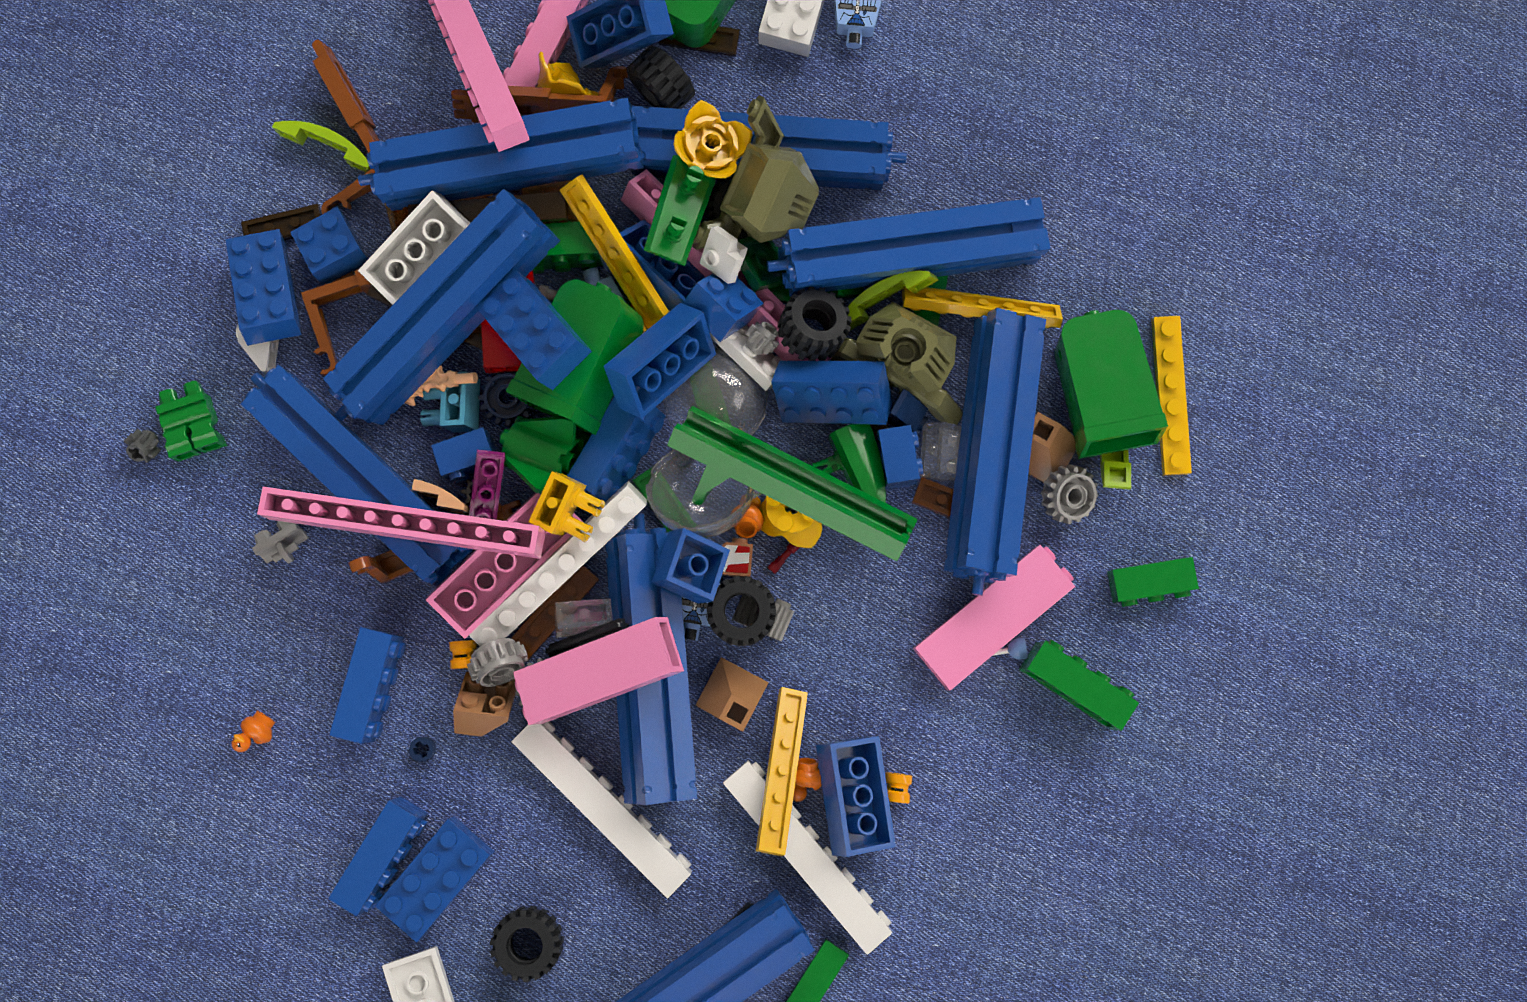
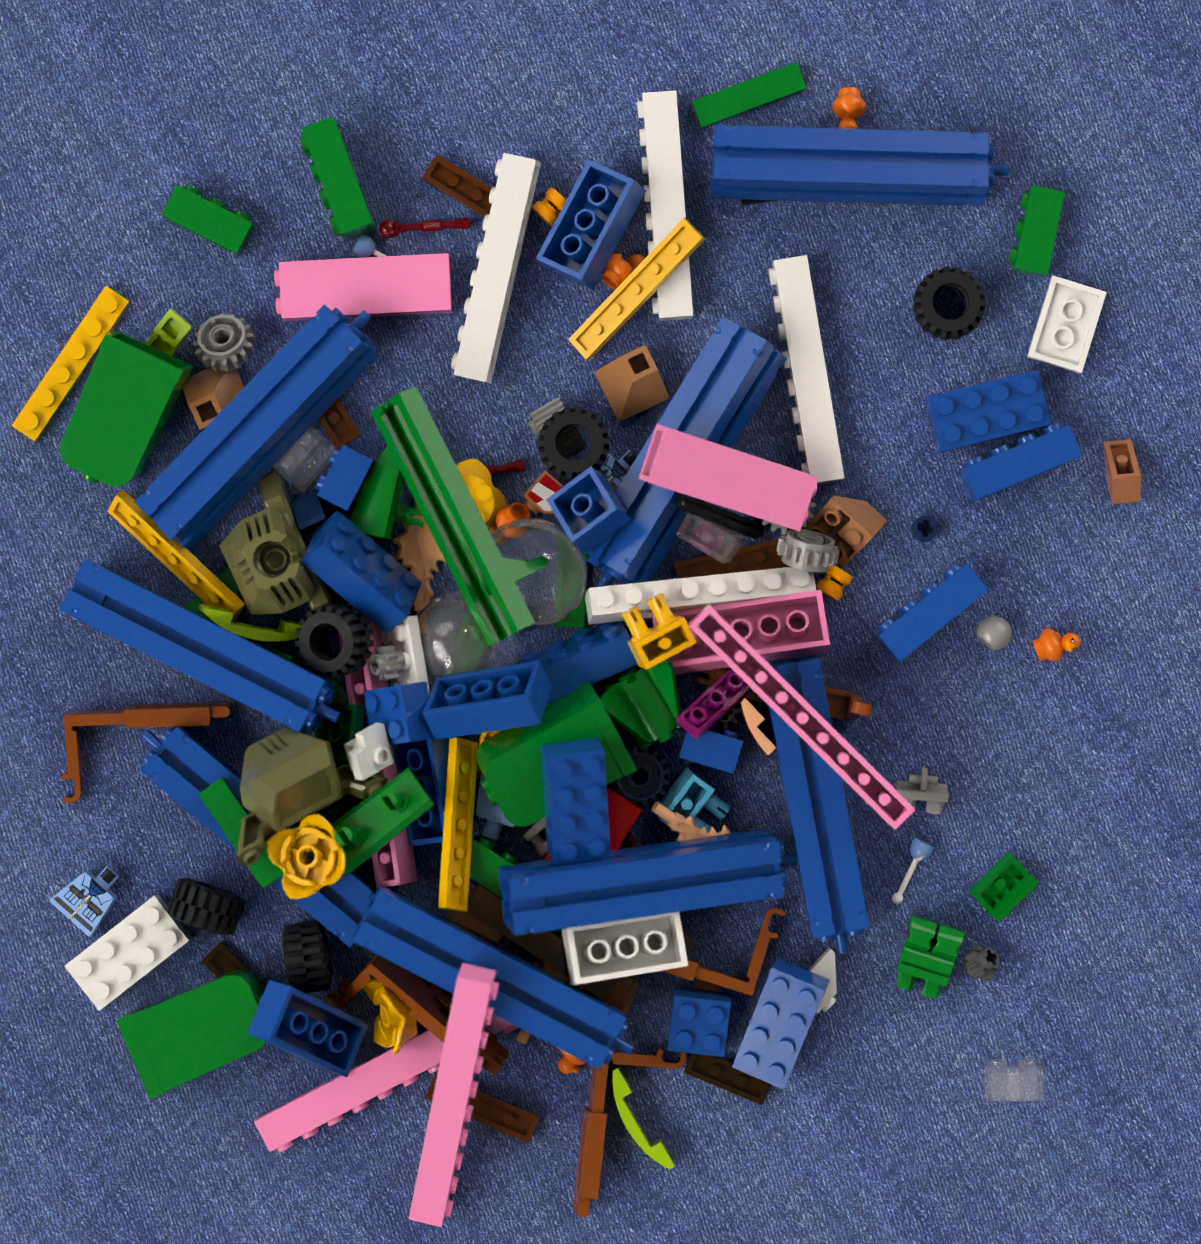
camera: 140 degrees left, 5 degrees up
none -> dark orange hinge [60,702,233,803]
none -> black tyre [167,878,245,936]
none -> green tile [198,777,284,888]
none -> dark red piece [379,217,471,238]
none -> light nougat piece [393,501,446,633]
none -> reddish brown plate [422,154,533,221]
none -> reddish brown plate [425,1071,540,1143]
none -> white brick [451,153,541,384]
none -> hinge [892,837,935,904]
none -> green bracket [968,852,1039,922]
none -> light grey piece [976,615,1011,651]
none -> clear brick [983,1059,1043,1101]
none -> nougat slope [1103,439,1141,504]

